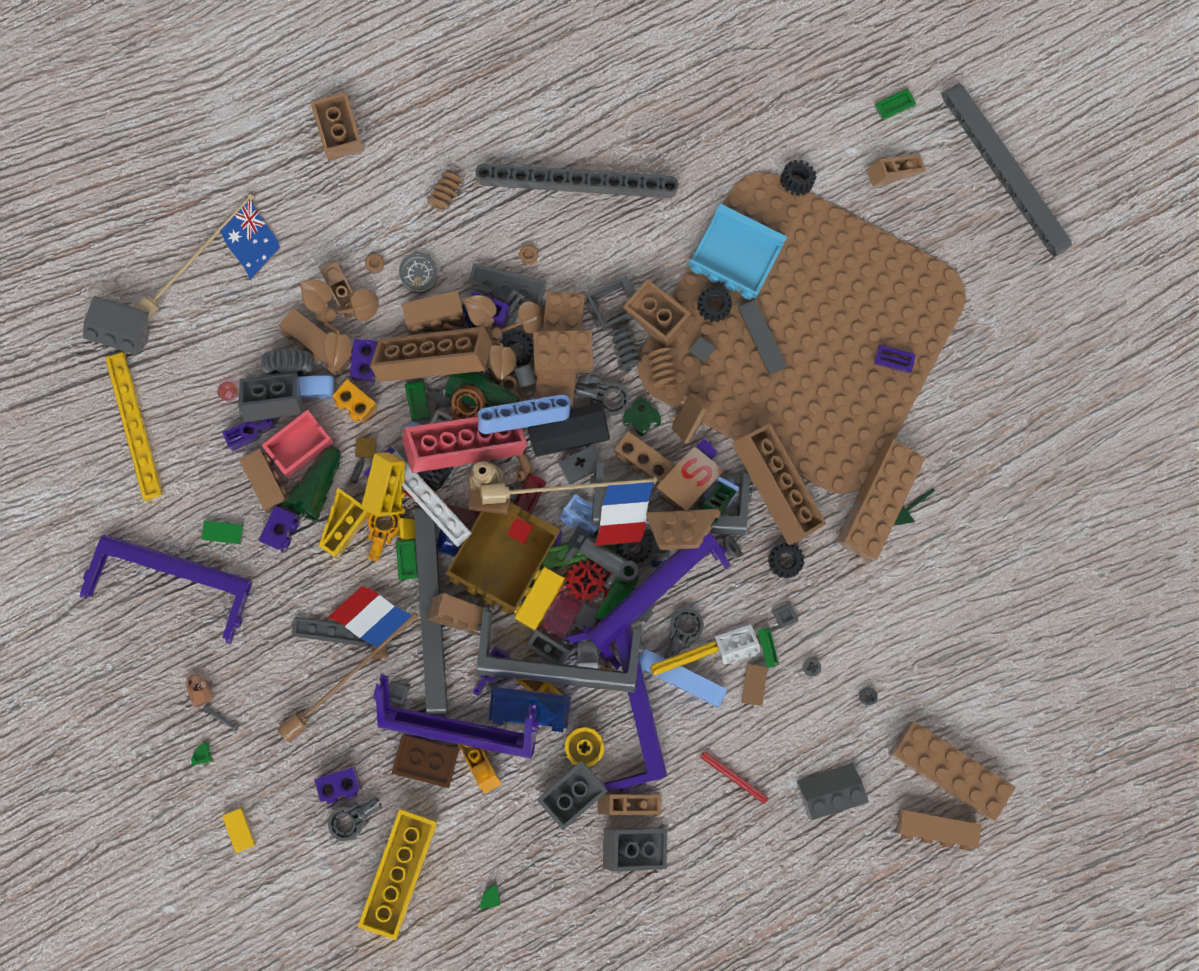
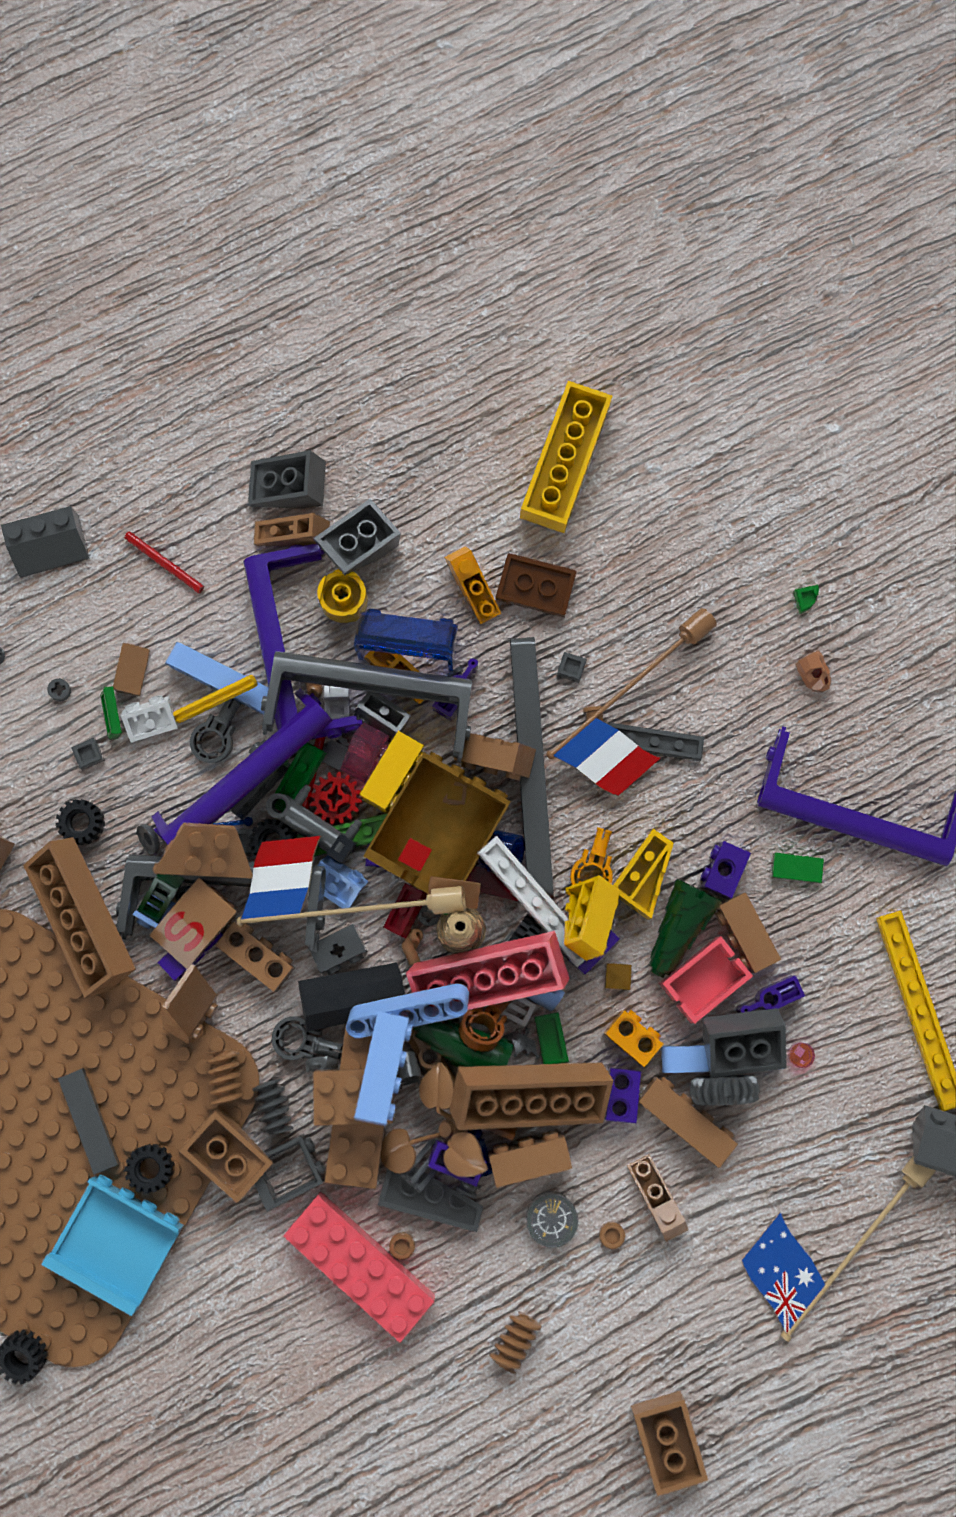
camera: 175 degrees left, 0 degrees up
dark grey hinge [203,705,239,731] -> none
yellow tile [222,808,256,853] -> none
medium nougat plant [299,280,378,367] -> none
dark purple brick [314,767,362,805] -> none
dark grey pin [328,796,382,841] -> none
dark grey piece [349,458,364,486] -> none
dark purple piece [373,674,539,759] -> none
green tile [396,540,418,580] -> none
yellow slope [399,518,416,540] -> none
dark grey beam [475,163,679,198] -> none
green tile [480,885,501,909] -> none
black tyre [500,331,533,367] -> none
dark green plate [623,398,661,436] -> none
dark grey tile [689,336,715,364] -> none
none -> coral brick [283,1191,435,1343]
none -> light blue brick [354,1011,412,1126]

